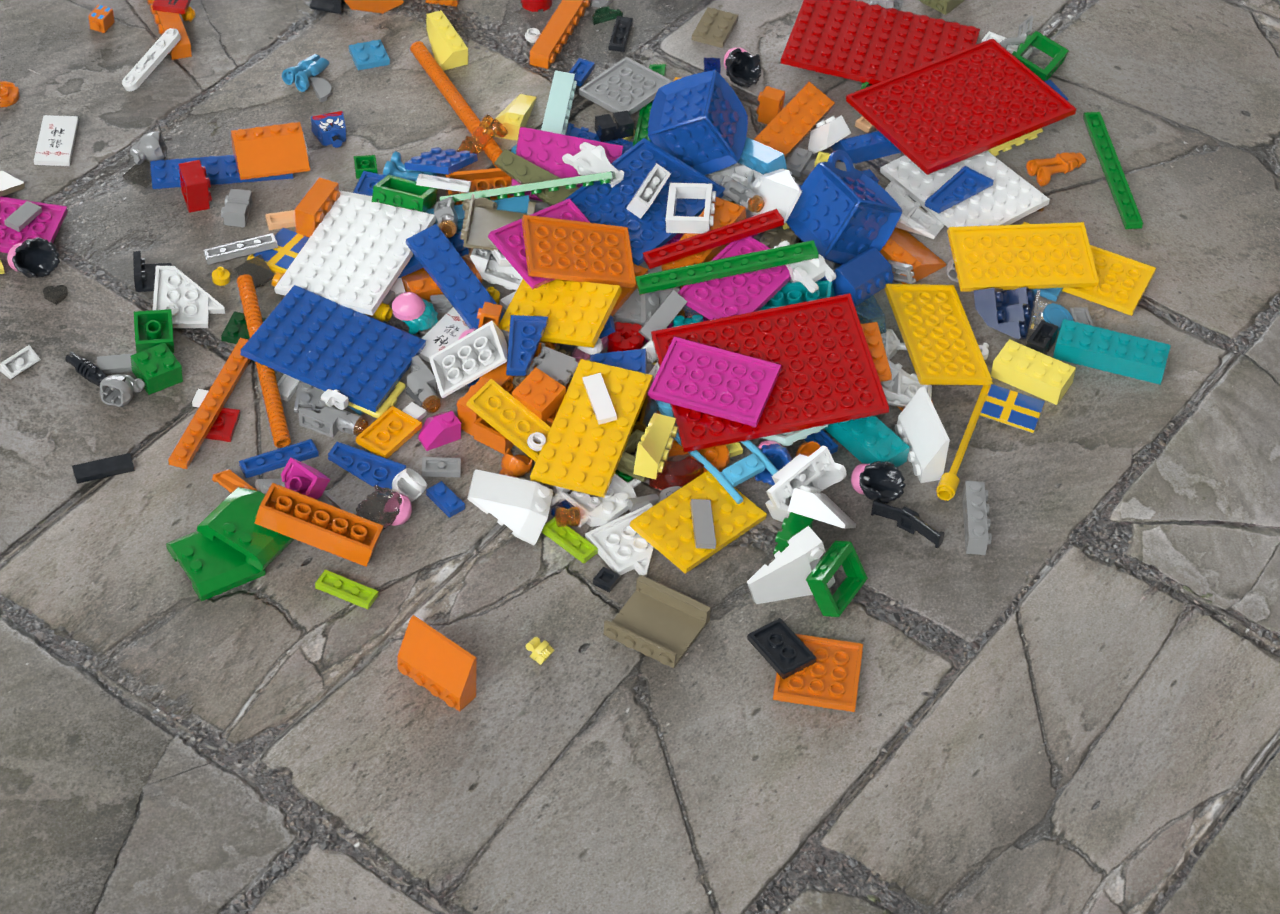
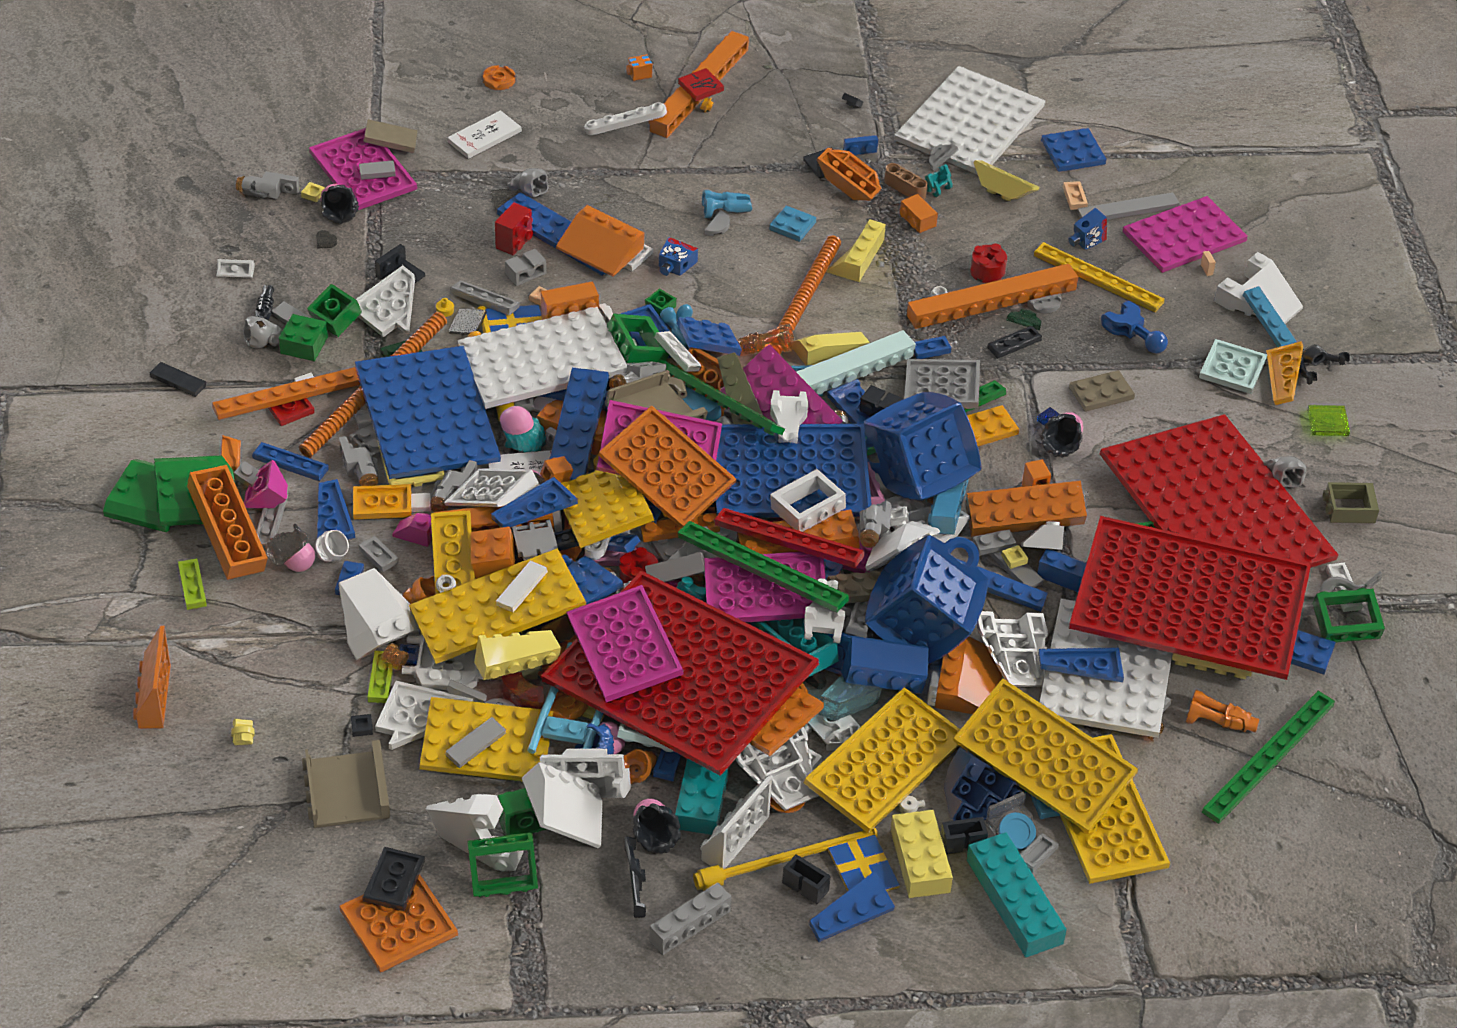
camera: 50 degrees right, 0 degrees up
white piece [321,389,349,410] -> none
white brick [626,163,671,219] -> none
none -> black piece [782,854,831,905]
none -> blue wing [809,871,895,942]

